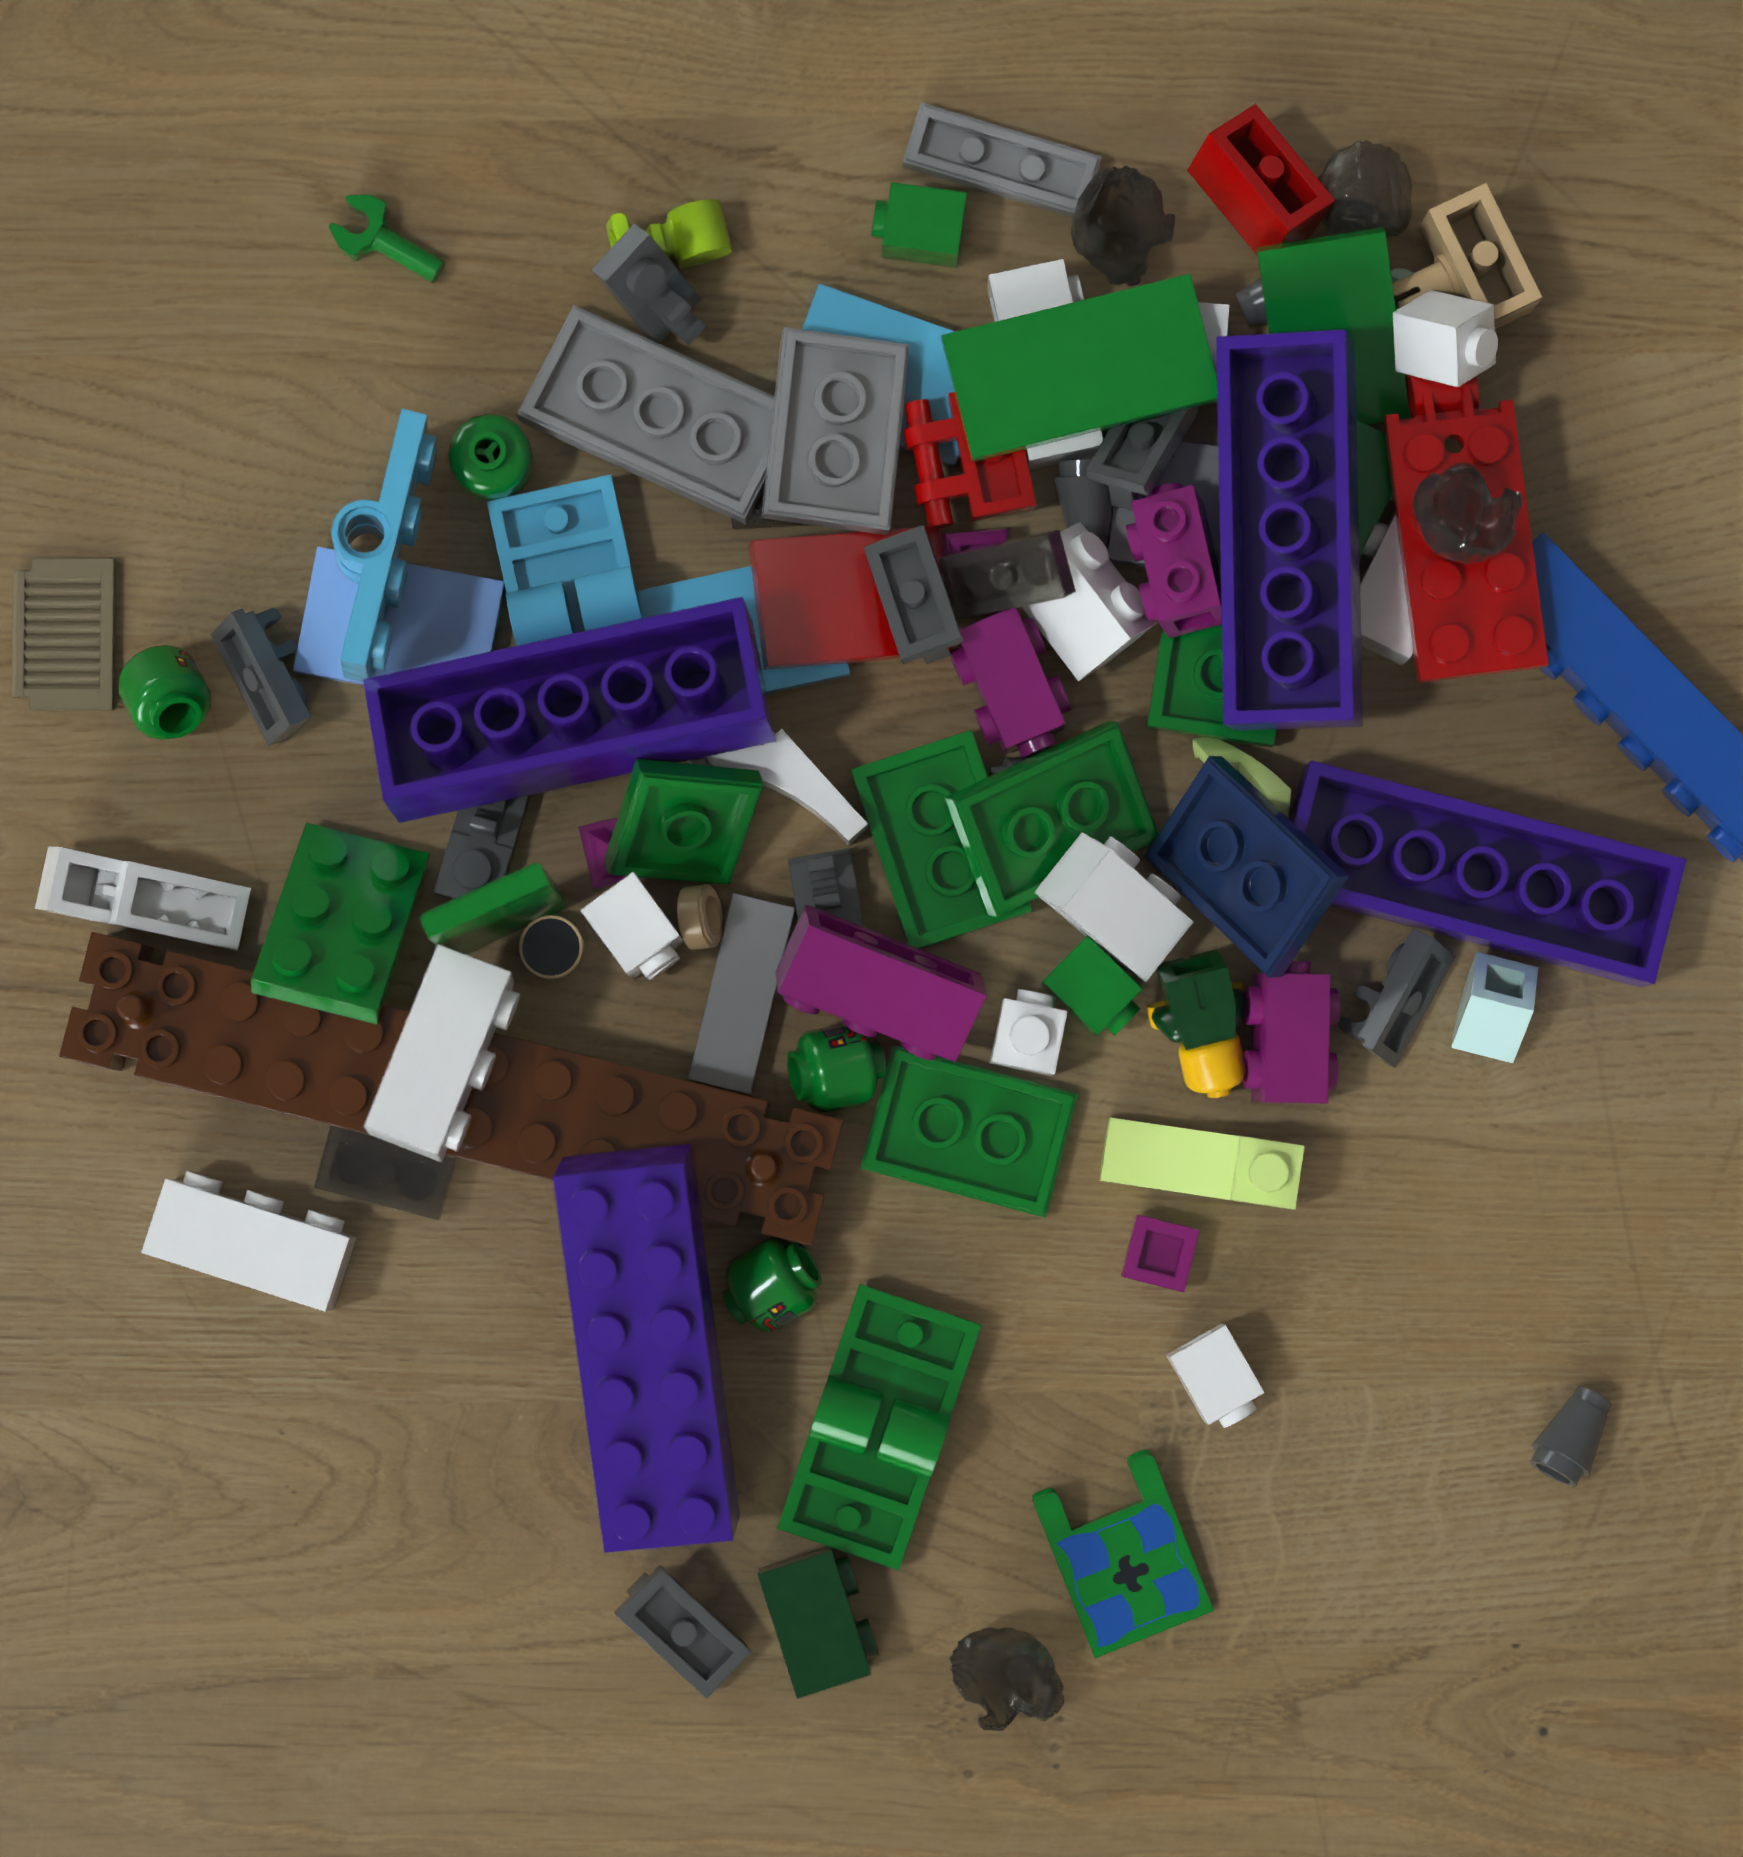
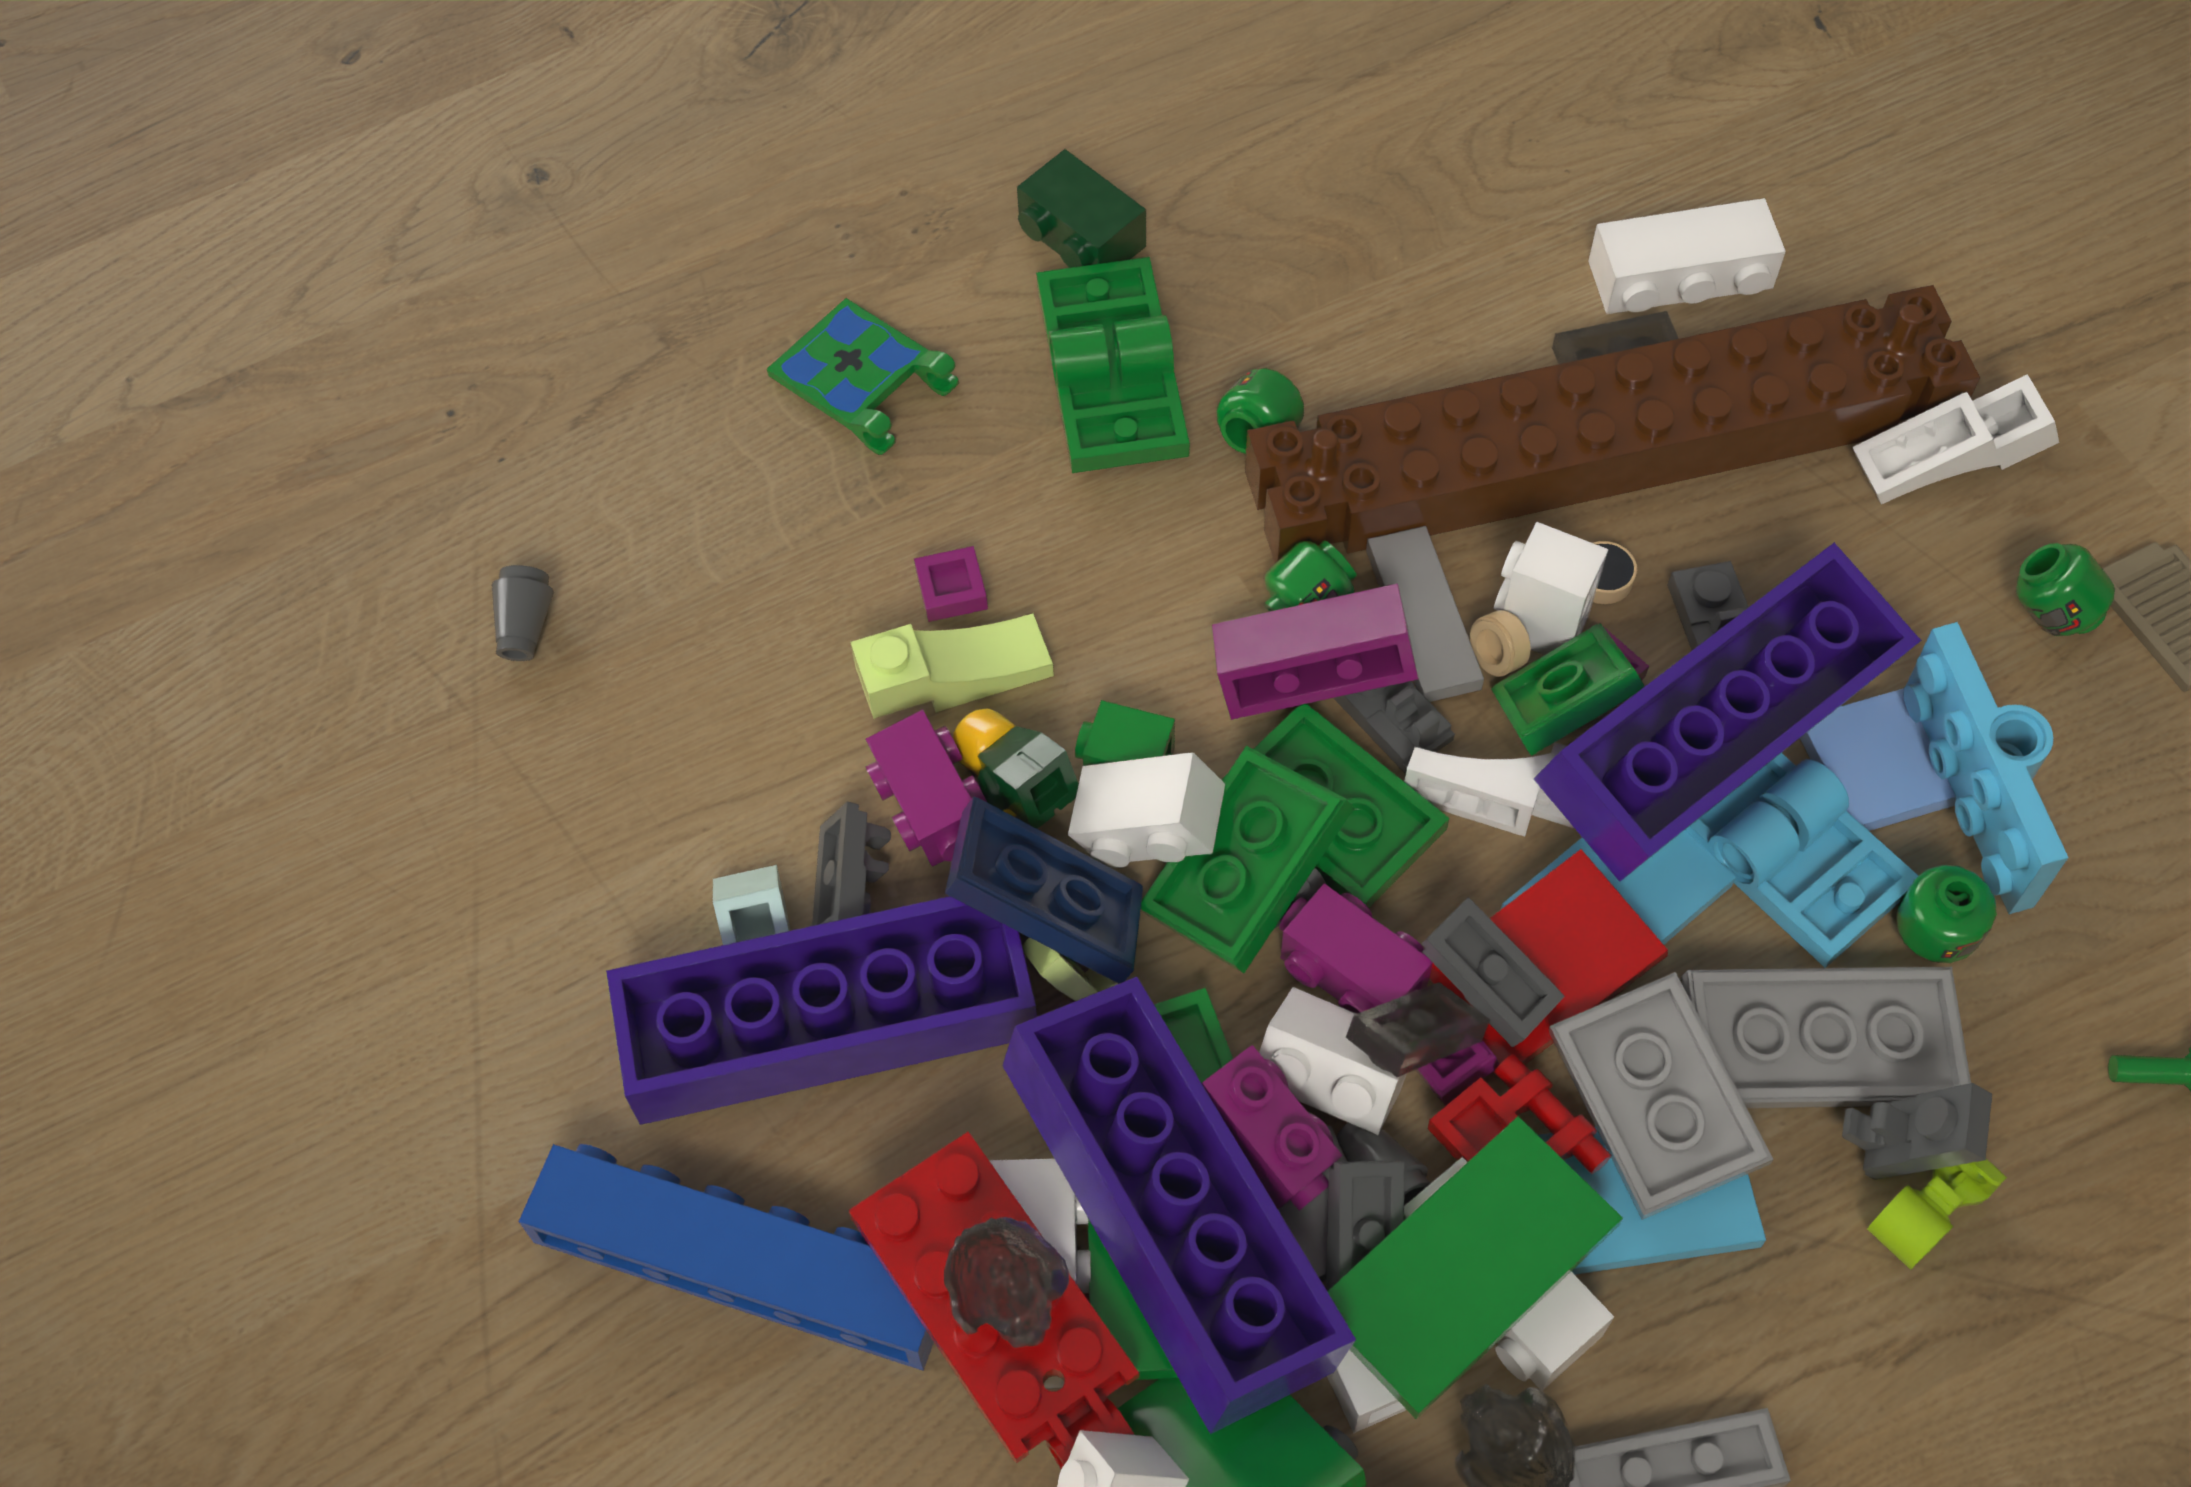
camera: 155 degrees right, 25 degrees down
dark grey plate [211,608,311,746] -> none
green plate [251,823,429,1024] -> none
white brick [364,944,520,1162] -> none
green tile [419,862,568,955] -> none
dark purple brick [553,1144,740,1553] -> none
dark grey plate [614,1565,751,1699] -> none
green tile [860,1045,1078,1218] -> none
green brick [871,182,967,268] -> none
clear smoke hair [949,1627,1064,1731] -> none
white brick [989,989,1067,1076] -> none
white brick [1166,1323,1265,1428] -> none

